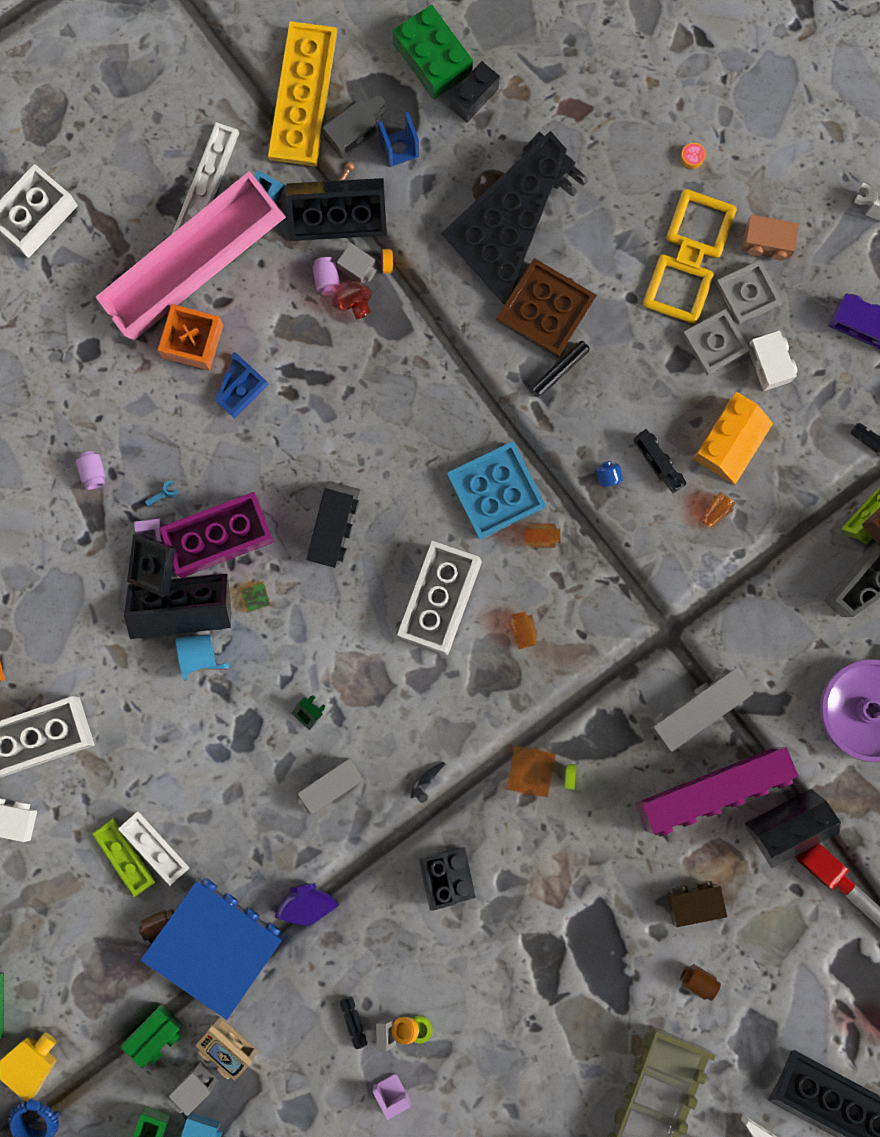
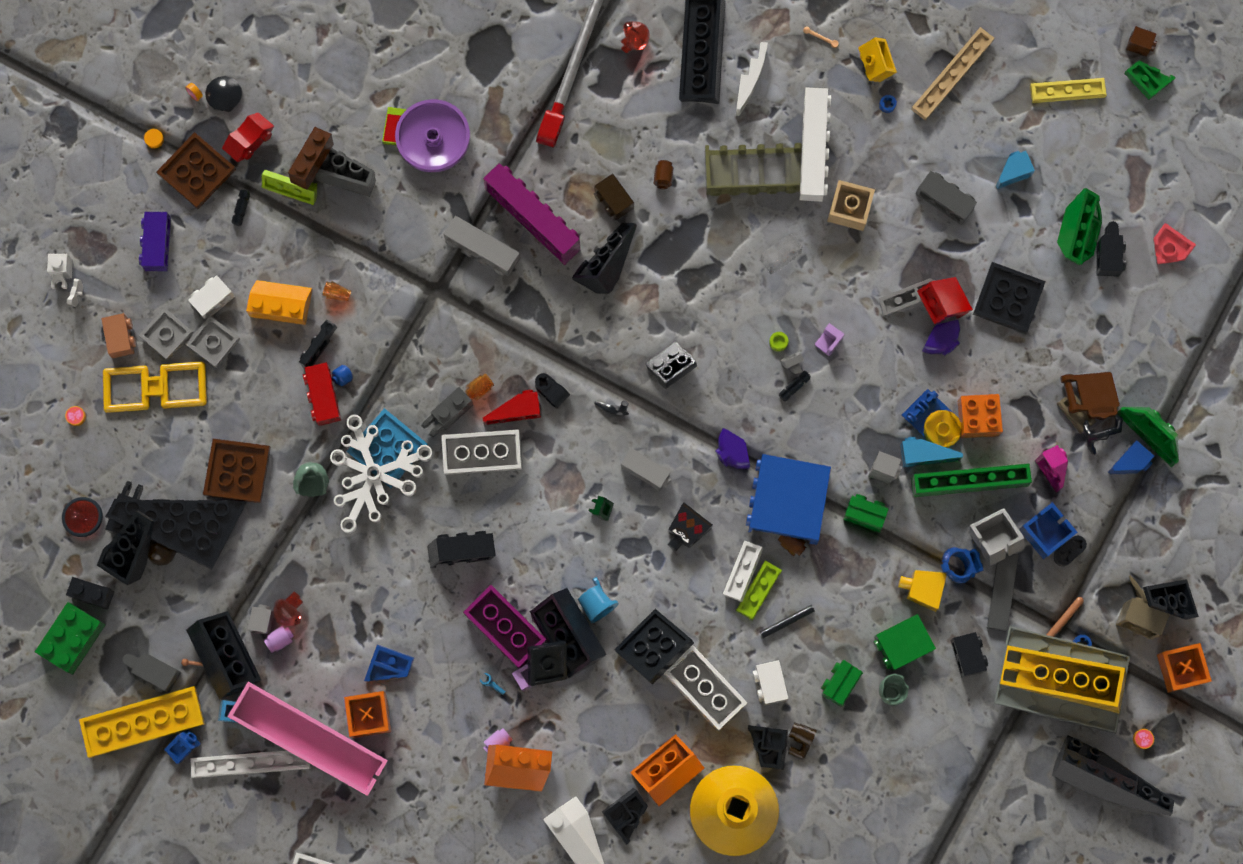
camera: 110 degrees left, 5 degrees down
tan slope [195,1017,259,1081] -> none
tile [239,581,271,613] -> none
blue piece [378,112,419,167] -> none
light orange tile [381,249,393,274] -> none
light orange tile [392,1017,419,1045] -> none
clear orange piece [506,746,556,797] -> none
clear orange brick [524,523,561,548] -> none
black axle [531,341,590,398] -> none
lime tile [564,764,577,790] -> none
black slope [745,789,841,868] -> none
none -> clear red wheel [62,497,103,537]
none -> white piece [67,279,83,307]
none -> black wedge [97,510,154,586]
none -> blue bracket [164,730,201,764]
none -> sand green hair [293,462,329,497]
none -> red brick [303,362,341,426]
none -> white plant [330,415,433,534]
none -> dark grey hinge [421,387,473,437]
none -> red slope [483,390,541,425]
none -> orange slope [484,745,552,792]
none -> black piece [535,373,570,409]
none -> black wedge [572,223,637,294]
none -> black plate [614,609,694,685]
none -> black torso [667,502,713,551]
none -> black bar [760,605,815,639]

